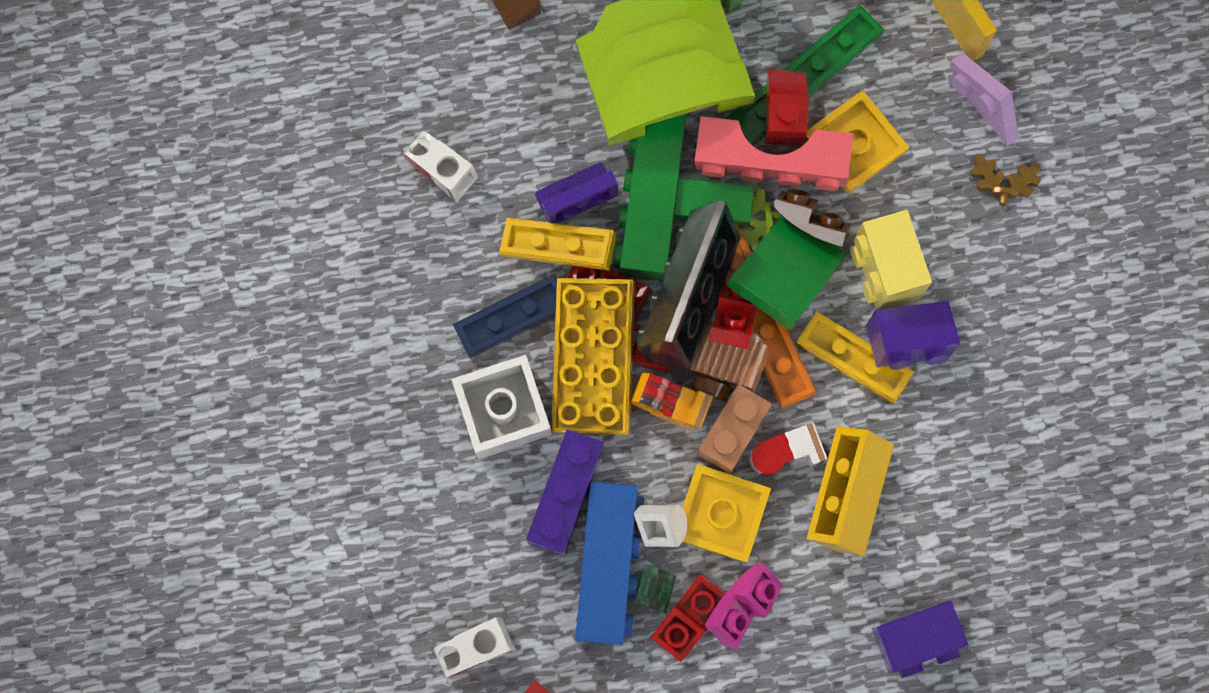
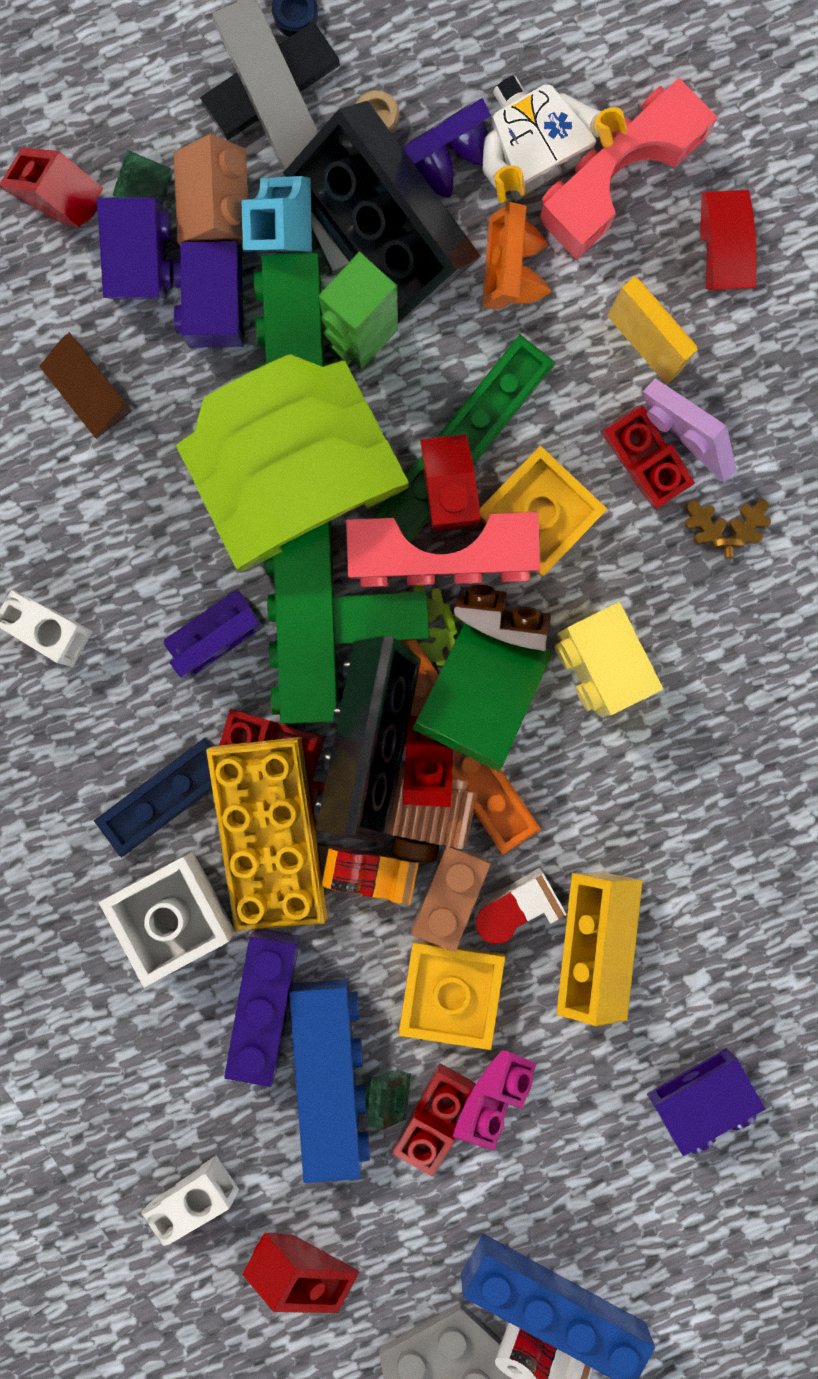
camera: 10 degrees left, 10 degrees up
yellow tile [499,218,617,271] -> none
white brick [634,505,687,547] -> none
yellow tile [796,310,915,405] -> none
dark purple brick [866,301,960,370] -> none
none -> red slope [600,405,695,509]

